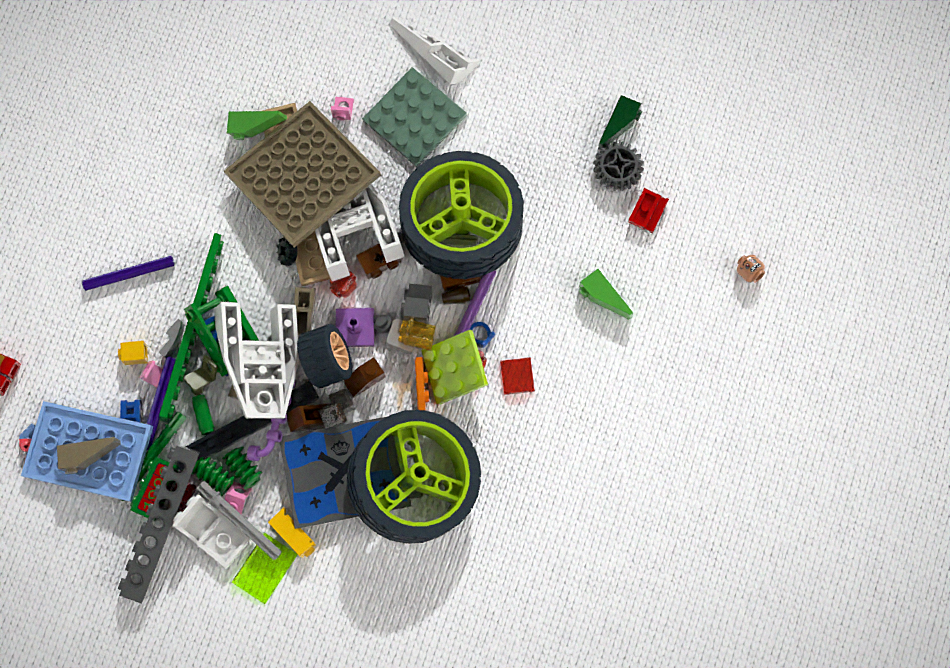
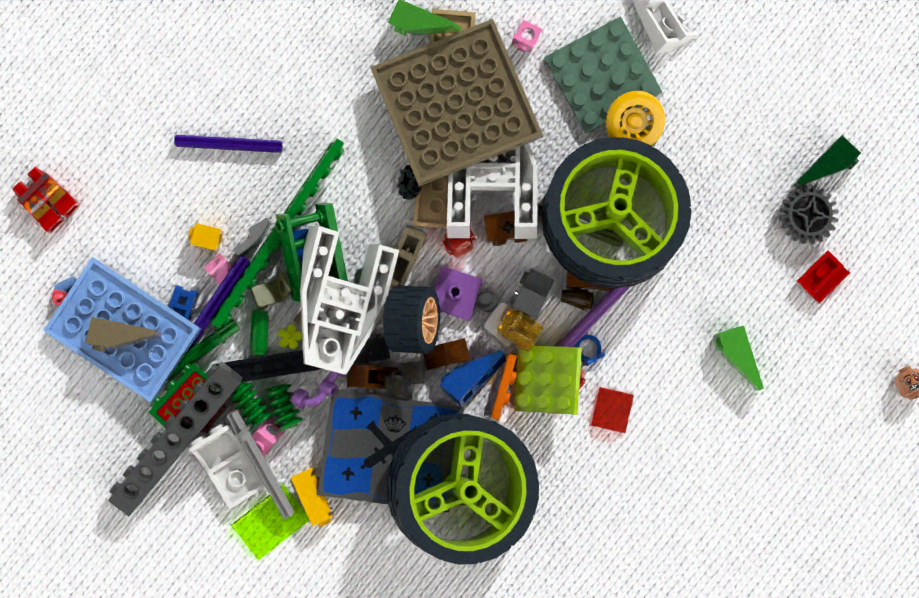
camera: 15 degrees right, 10 degrees up
none -> neon yellow plant [278,324,303,349]
none -> blue slope [440,350,506,407]
none -> yellow wheel [606,91,665,146]

